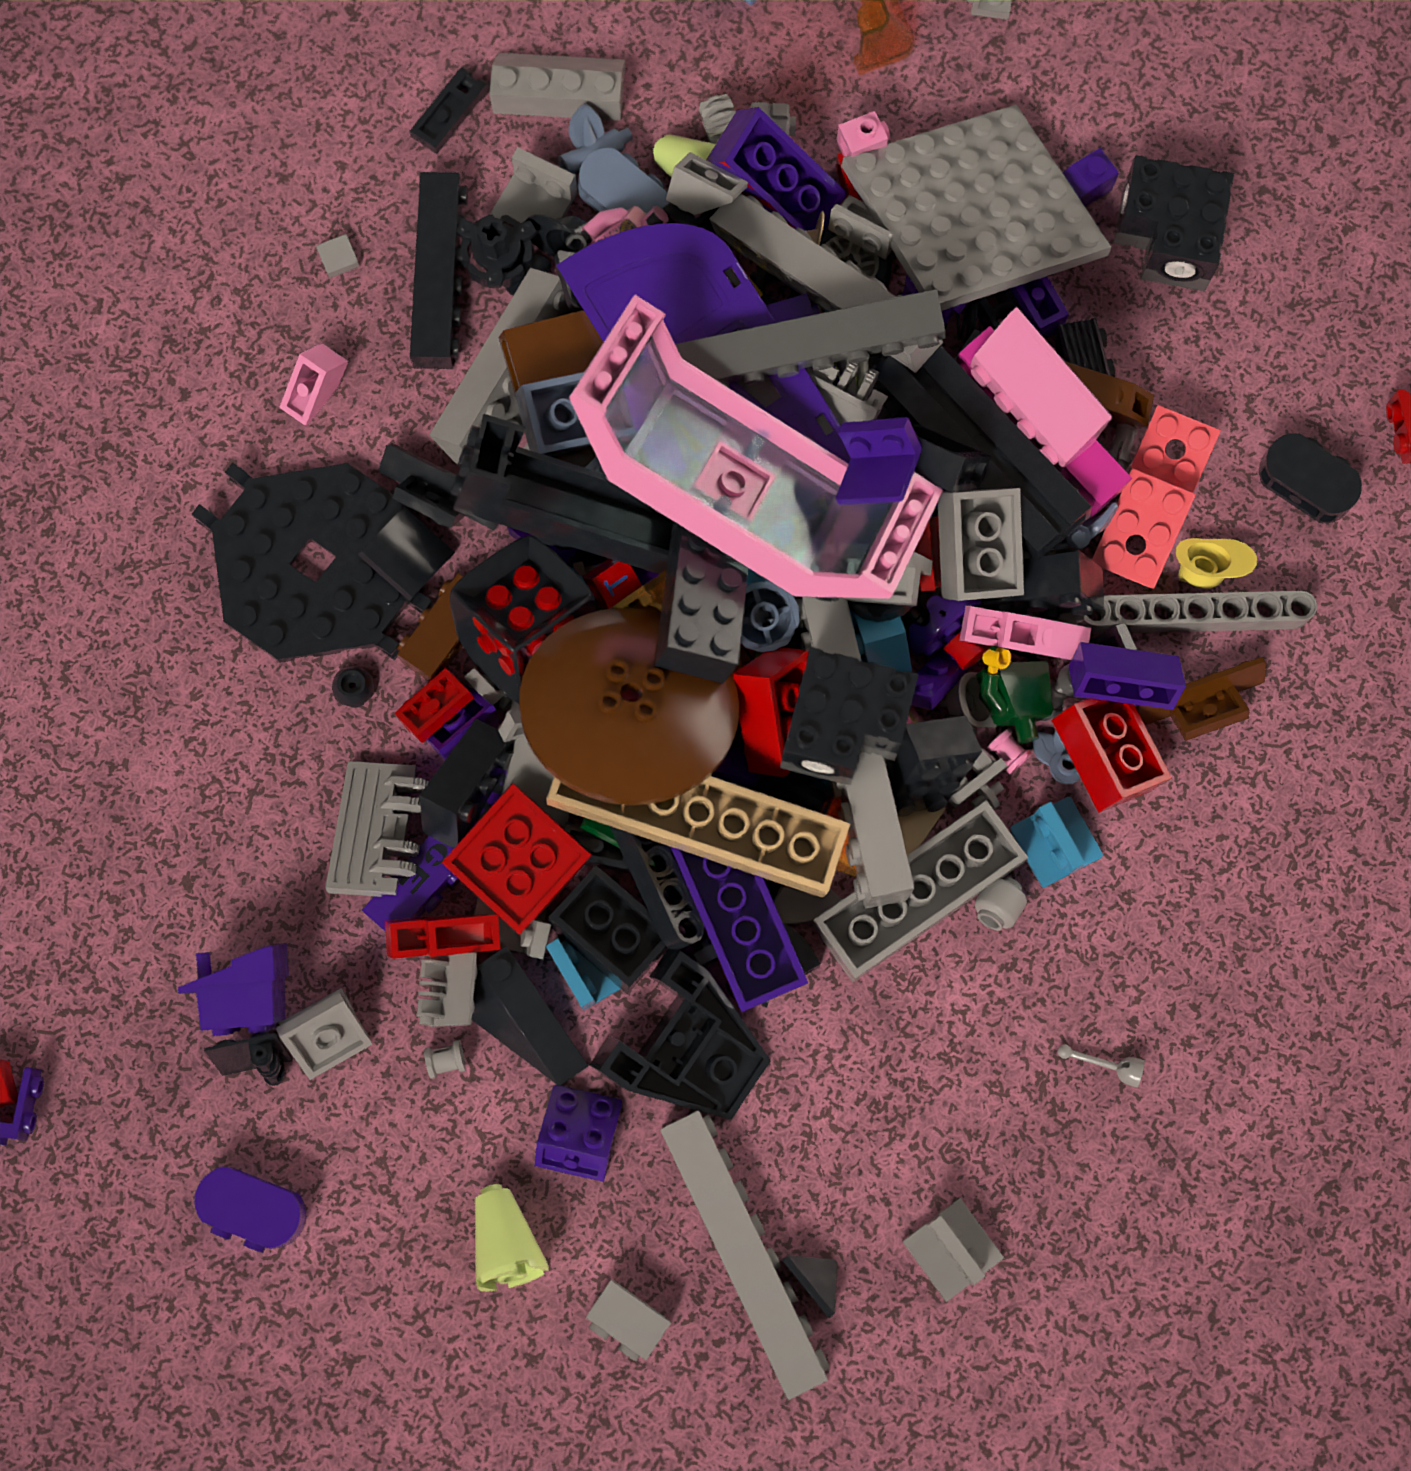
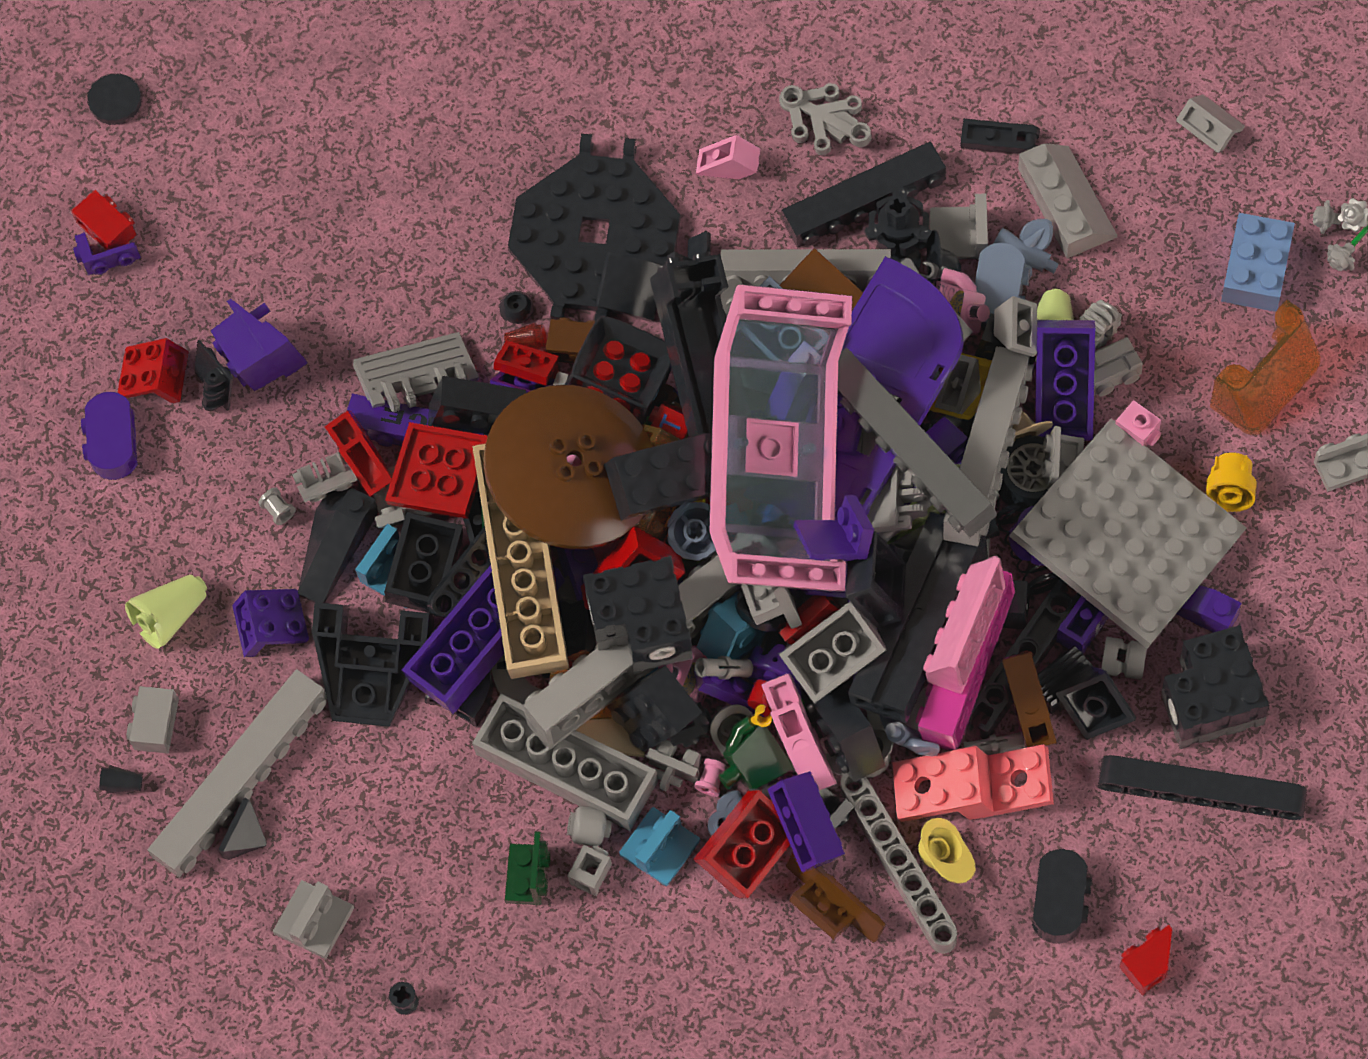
camera: 70 degrees right, 10 degrees down
light grey bracket [276,988,373,1080] -> none
light grey hinge [1058,1044,1145,1088] -> none
none -> black cone [99,765,143,794]
none -> red bracket [117,338,189,403]
none -> black bush [389,982,419,1015]
none -> clear red cone [504,322,547,350]
none -> dark green bracket [504,831,551,905]
none -> light grey brick [568,845,612,896]
none -> light grey pin [695,656,753,680]
none -> light grey plant [779,83,872,155]
none -> black slope [1055,666,1137,740]
none -> black beam [1098,755,1307,820]
none -> light grey wheel [1102,637,1147,680]
none -> yellow piece [1206,453,1257,512]

